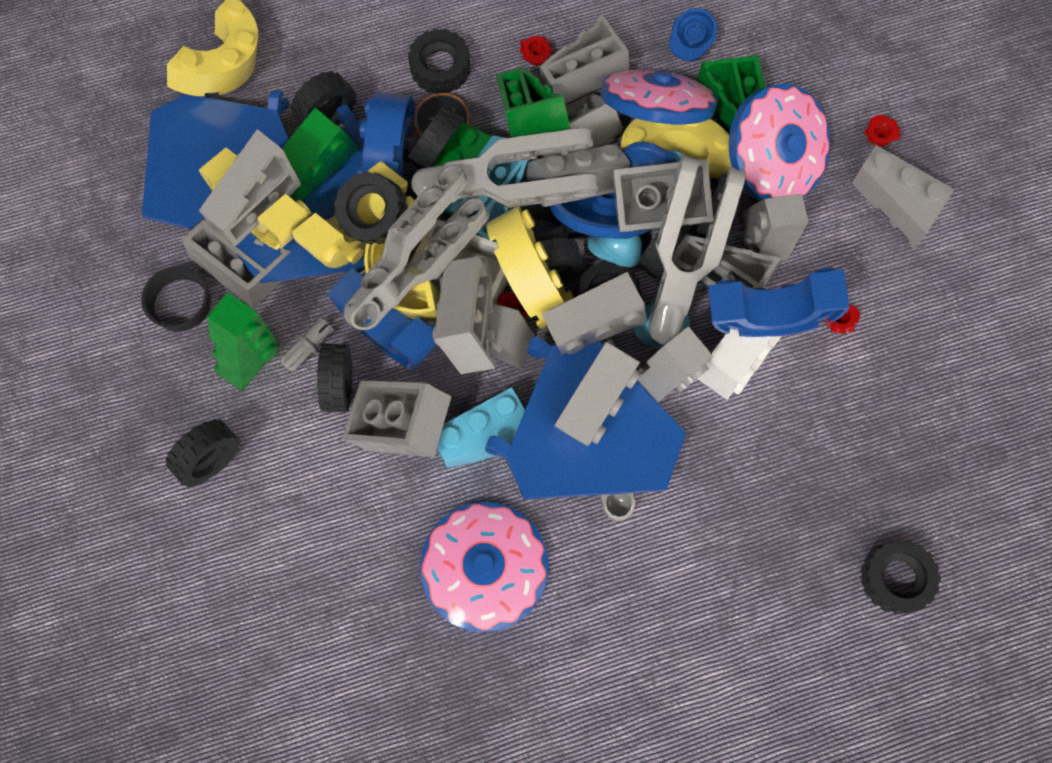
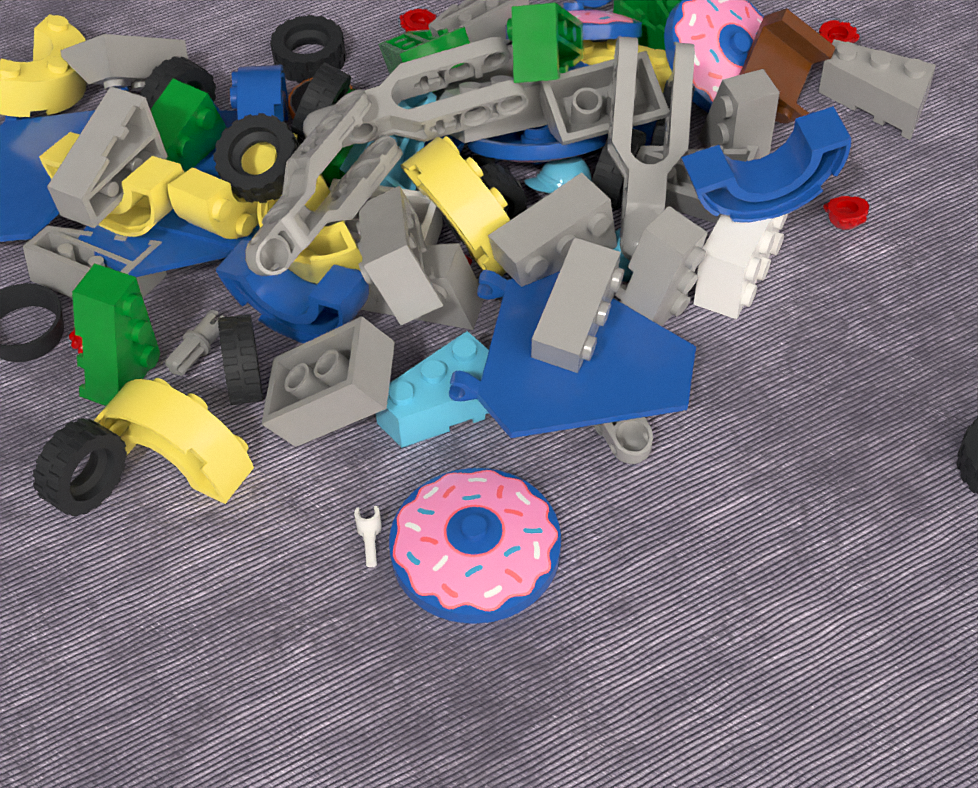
camera: 10 degrees left, 20 degrees down
none -> light grey slope [60,34,188,91]
none -> light yellow brick [94,378,254,504]
none -> white hand [354,506,382,567]
none -> wedge [507,2,584,83]
none -> reddish brown panel [739,8,835,124]

